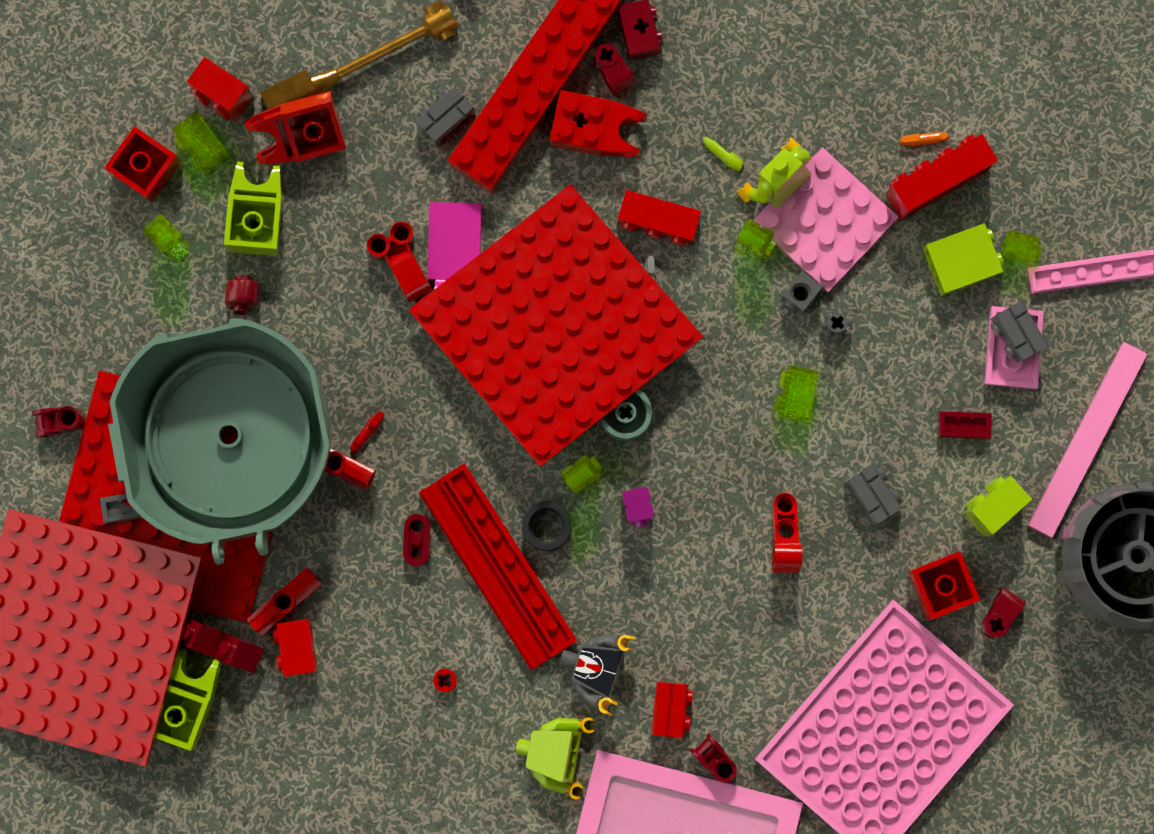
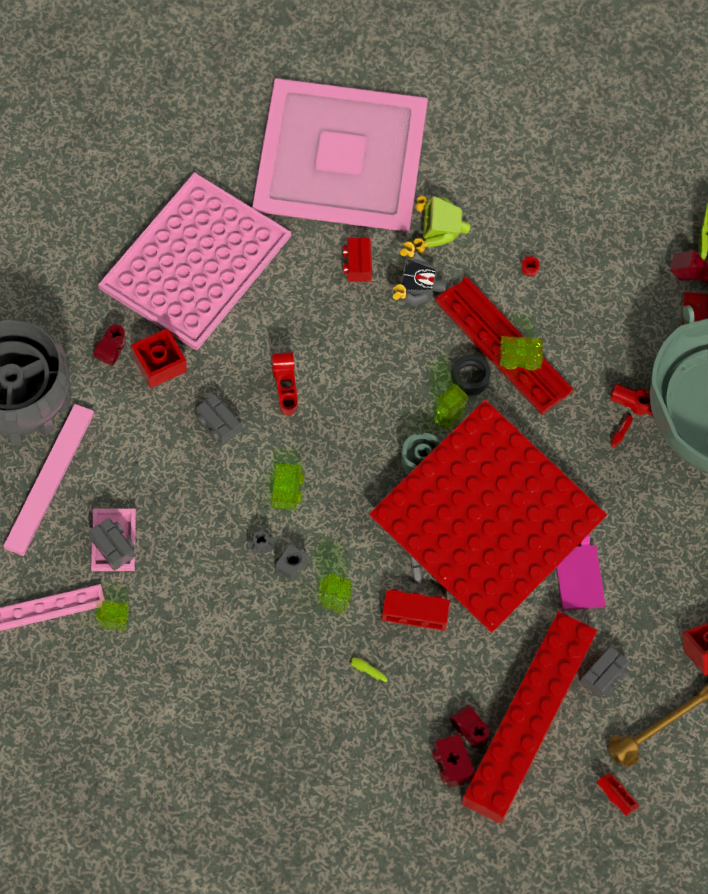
camera: 170 degrees right, 20 degrees down
red piece [247,567,322,637] -> none
red brick [273,619,318,676] -> none
red piece [367,221,432,303] -> none
dark red plate [403,514,431,567] -> none
red brick [550,90,648,157] -> none
magenta brick [621,487,654,529] -> none
dark red piece [689,733,737,783] -> none
lime torso [736,137,812,209] -> none
bright pink plate [752,147,898,293] -> none
red brick [885,133,999,221] -> none
orange piece [900,132,949,146] -> none
lime brick [923,223,1005,297] -> none
dark red plate [938,411,992,440] -> none
lime brick [963,476,1032,537] -> none
none -> clear neon green brick [500,337,543,370]

